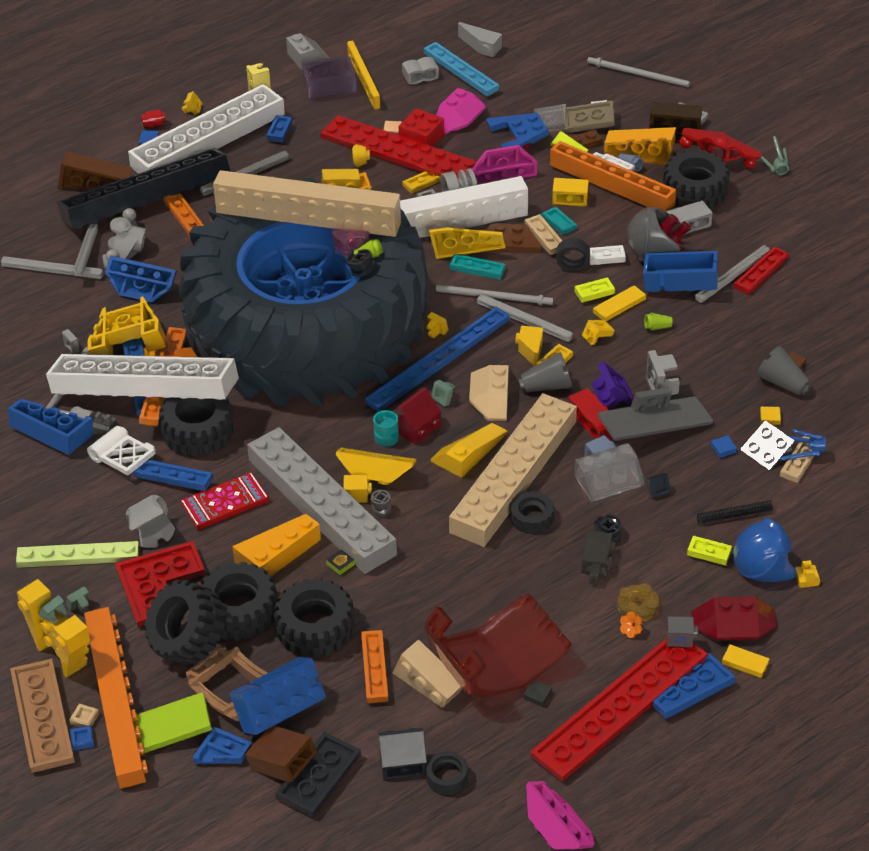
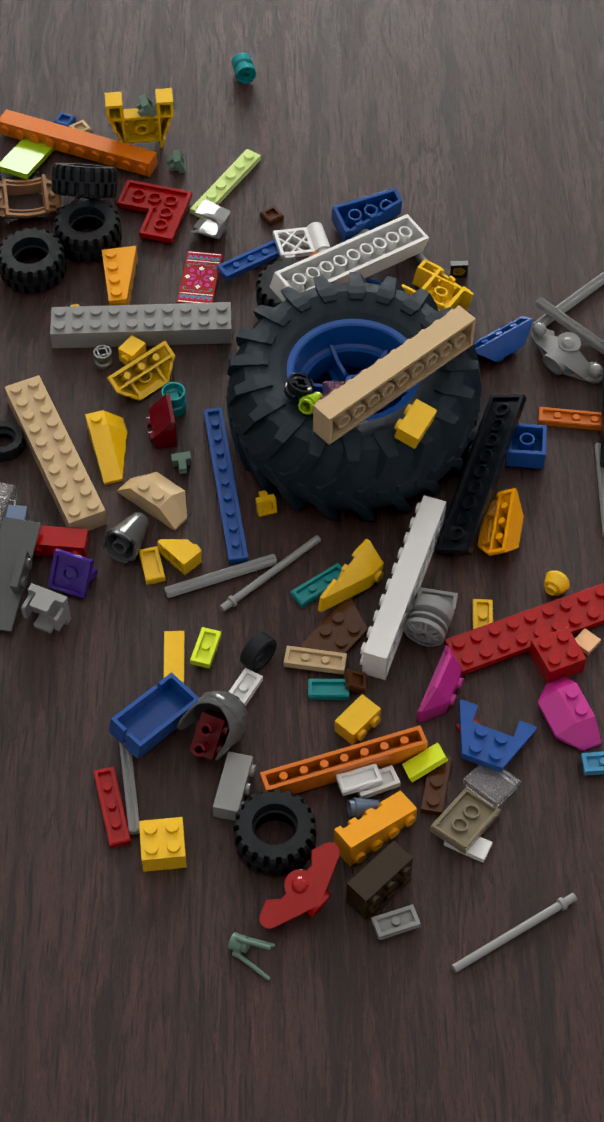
camera: 125 degrees right, 10 degrees up
medium nougat plate [10,659,75,773] -> none
yellow bracket [582,320,615,345] -> none
lime cone [644,312,672,331] -> none
none -> yellow brick [139,817,187,872]
none -> reddish brown tile [260,206,284,226]
none -> reddish brown tile [345,668,366,694]

